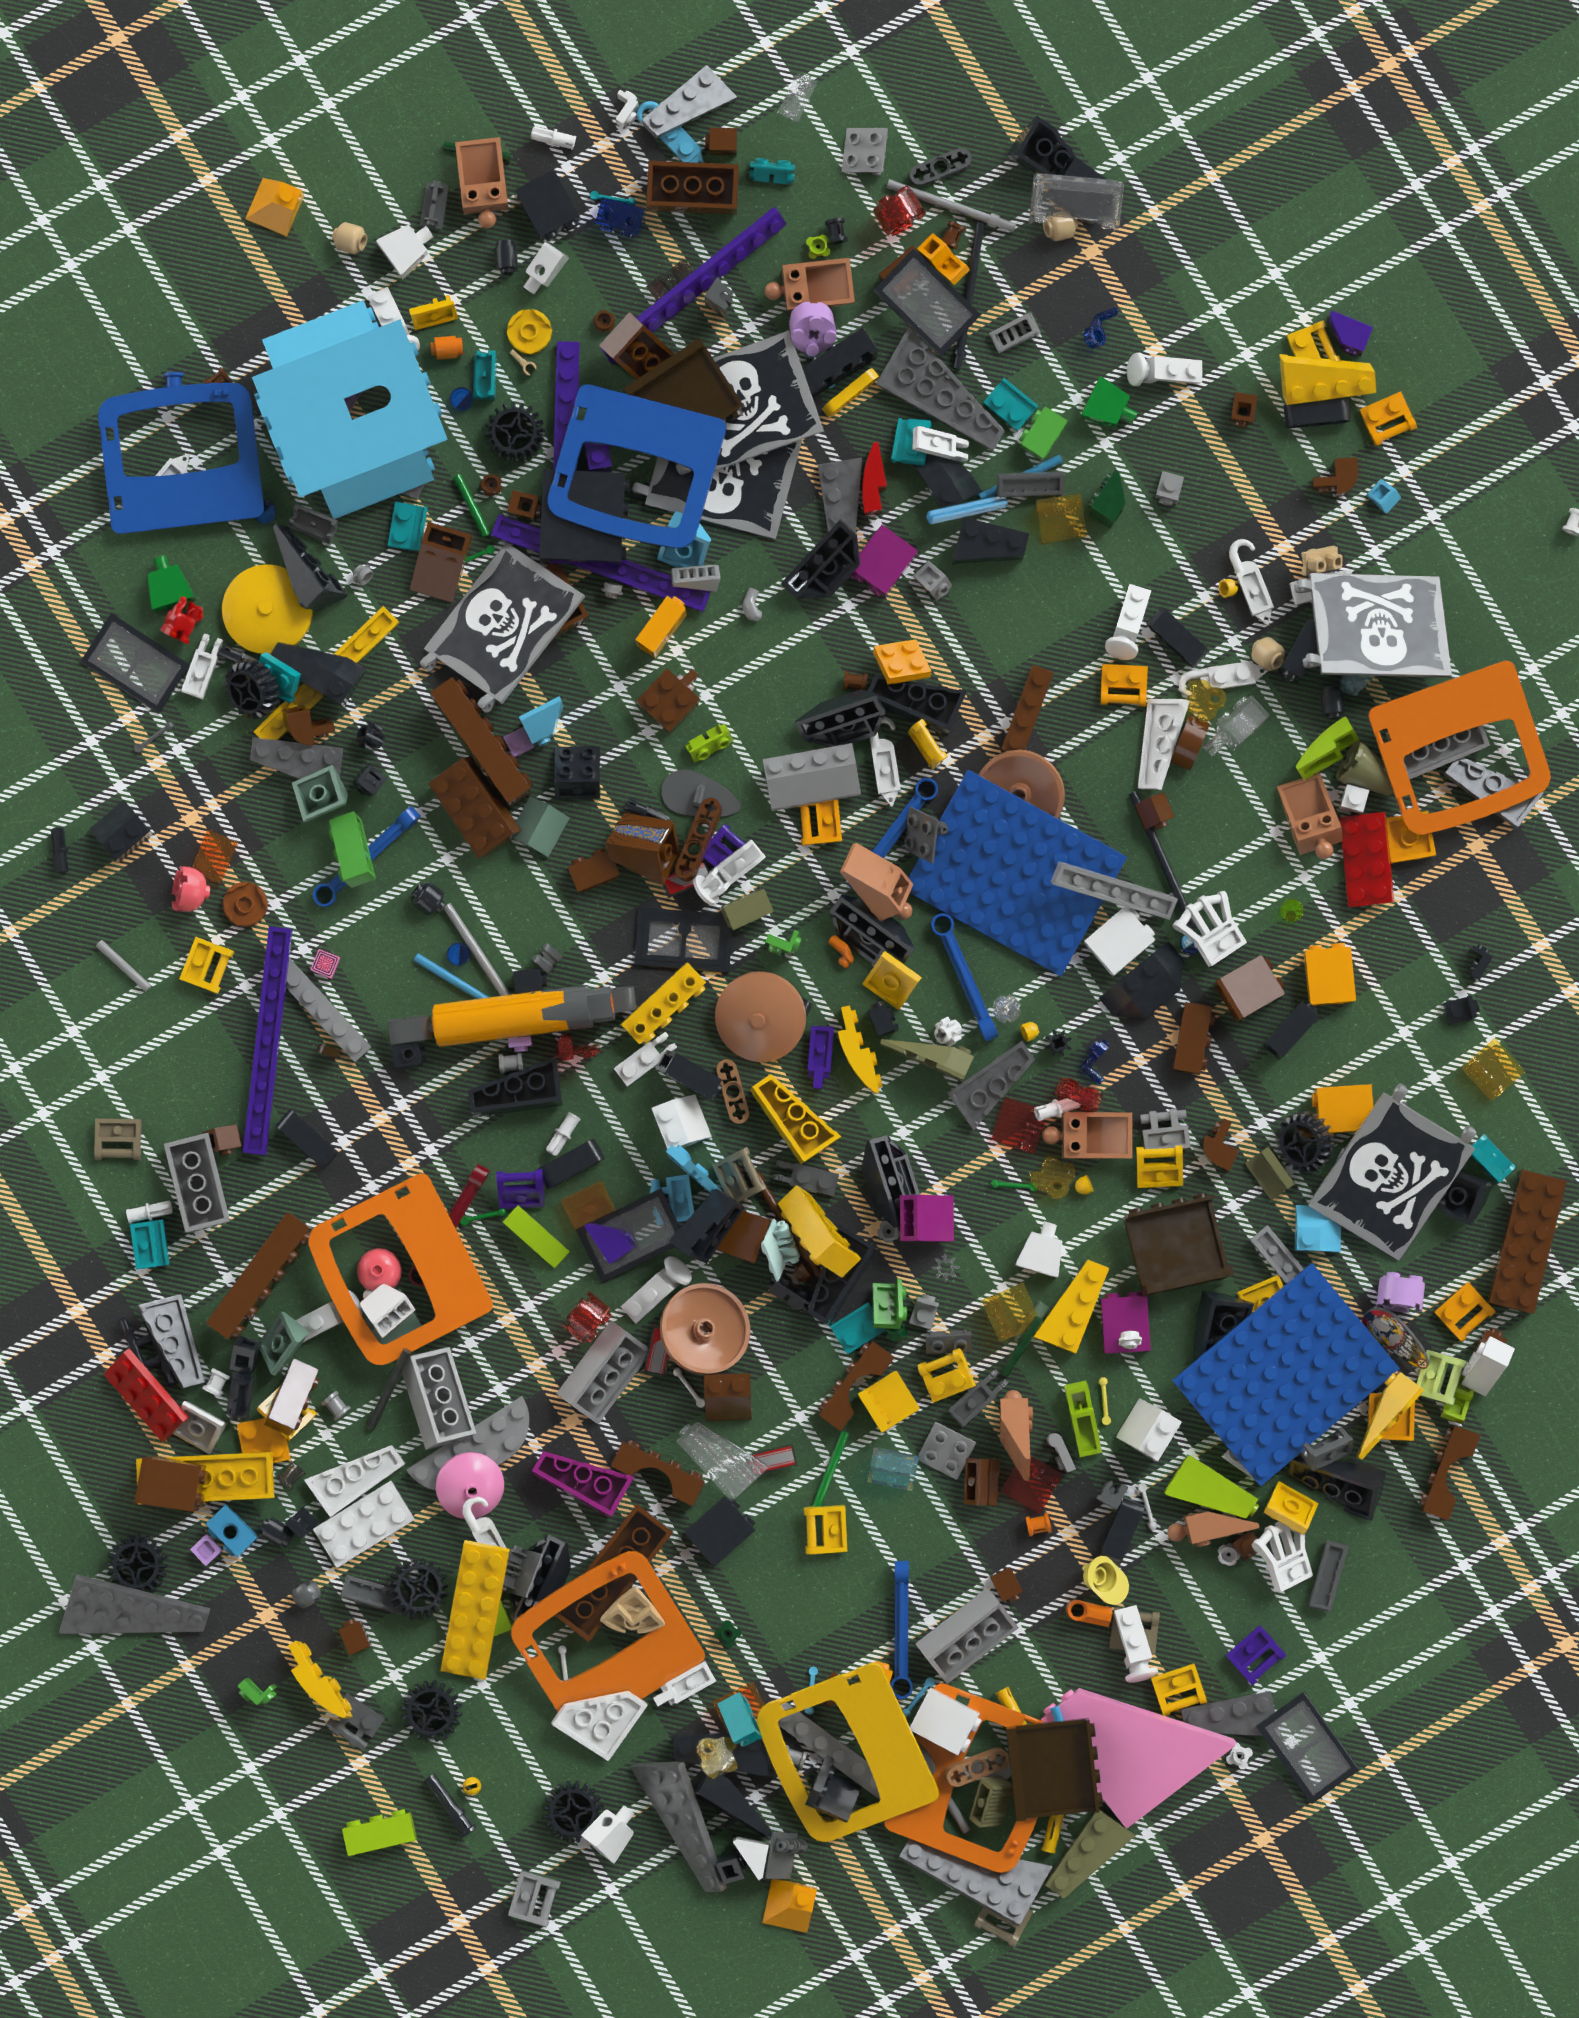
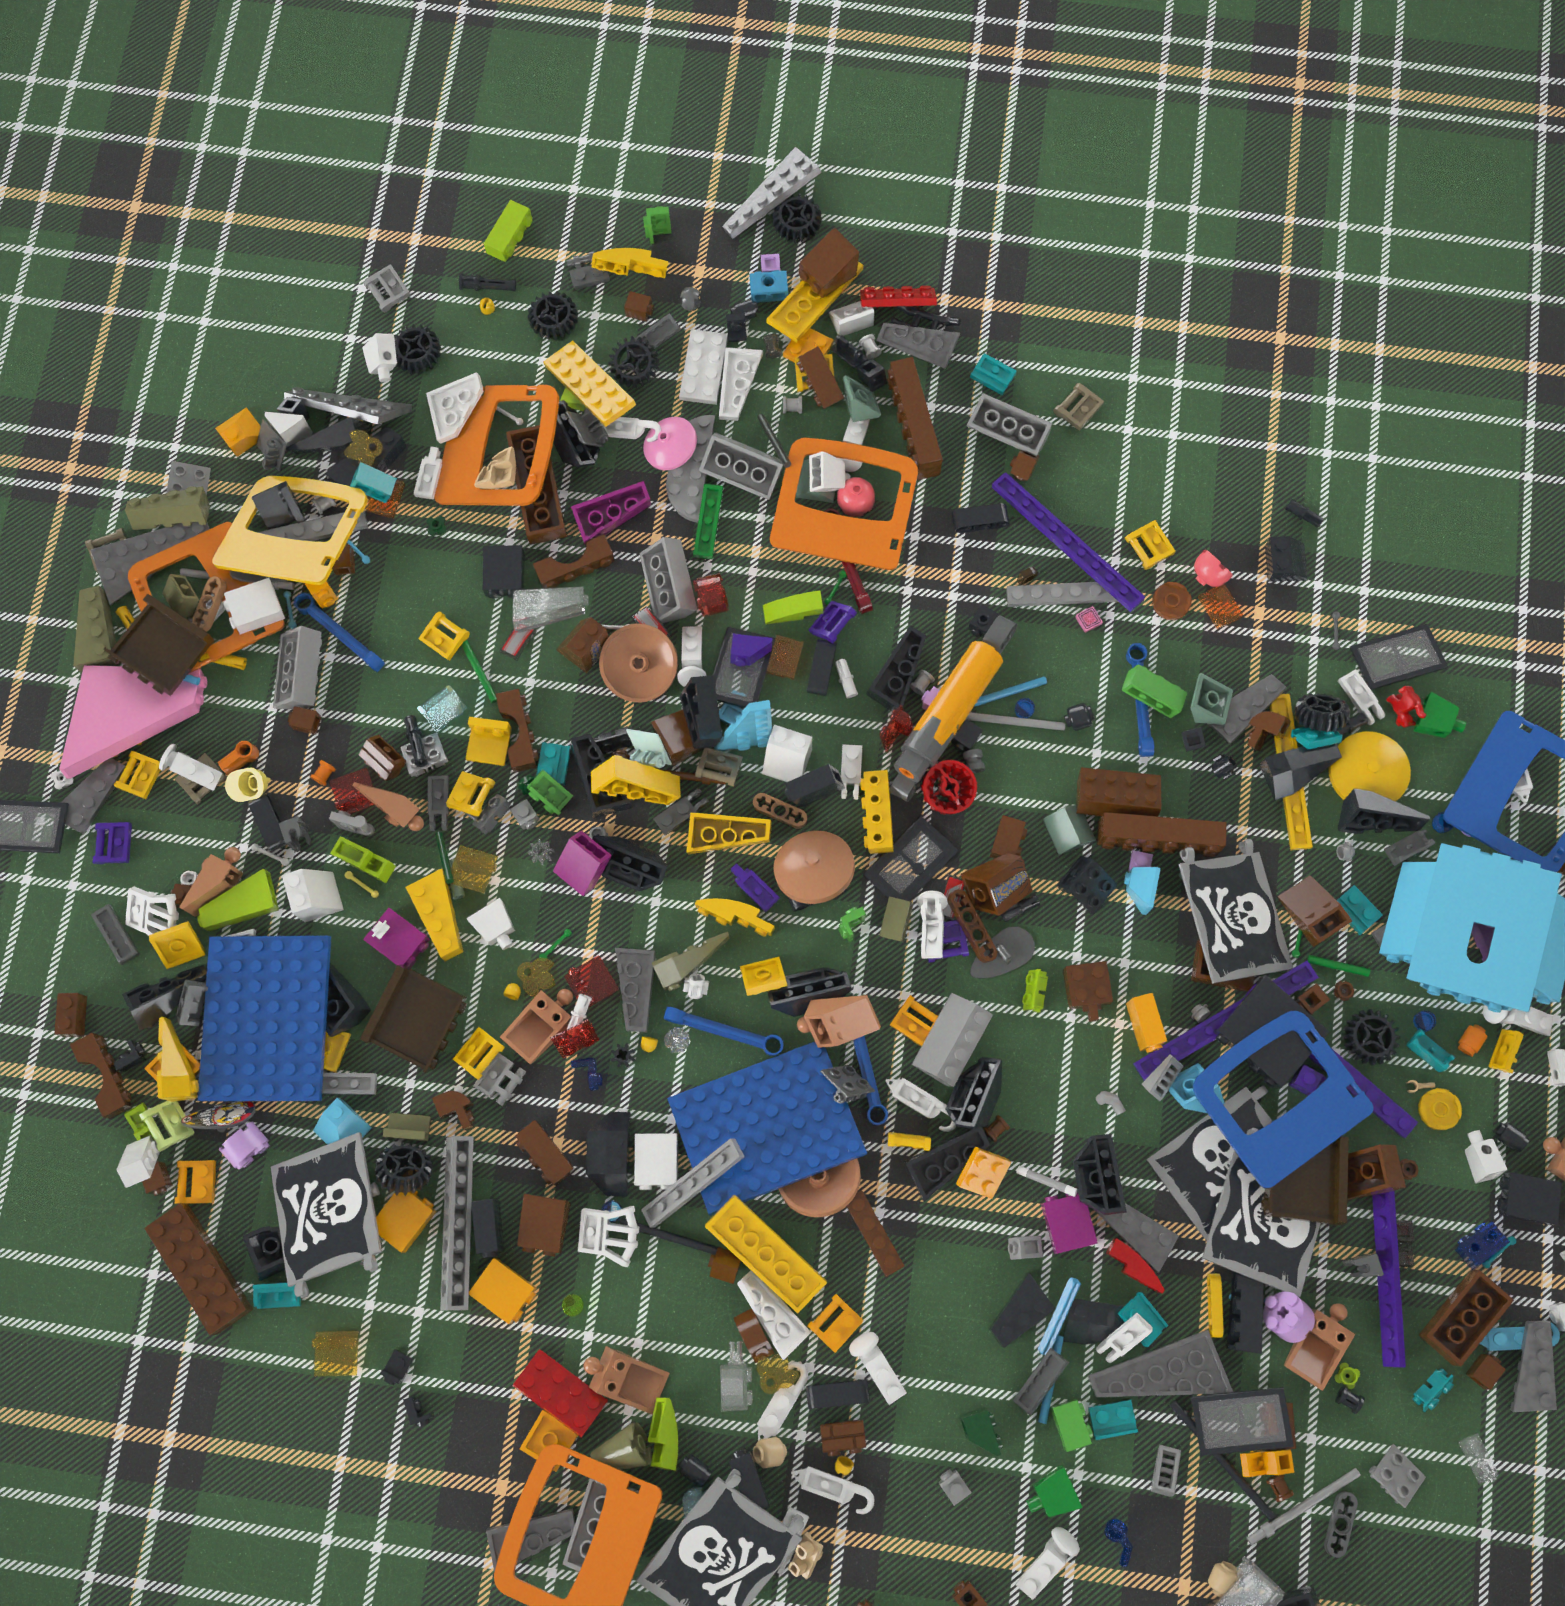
camera: 130 degrees right, 10 degrees down
light grey bar [96,940,152,992] -> none
white axle [126,1201,173,1224] -> none
orange arm [828,935,854,968] -> none
black brick [868,1001,899,1037] -> none
clear red brick [873,185,926,237] -> none
clear yellow hinge [1036,493,1087,544] -> none
white brick [1339,784,1369,815] -> none
none -> reddish brown brick [54,993,87,1037]
none -> black bracket [114,1040,146,1072]
none -> olive wedge [125,486,210,530]
none -> light grey hinge [166,461,211,495]
none -> black pin [404,715,428,767]
none -> light grey brick [440,1136,474,1310]
none -> green plate [693,484,723,560]
none -> yellow plate [705,1194,827,1314]
none -> reddish brown brick [820,1419,866,1456]
none -> red gear [921,760,977,815]
none -> light grey bar [1016,1165,1078,1197]

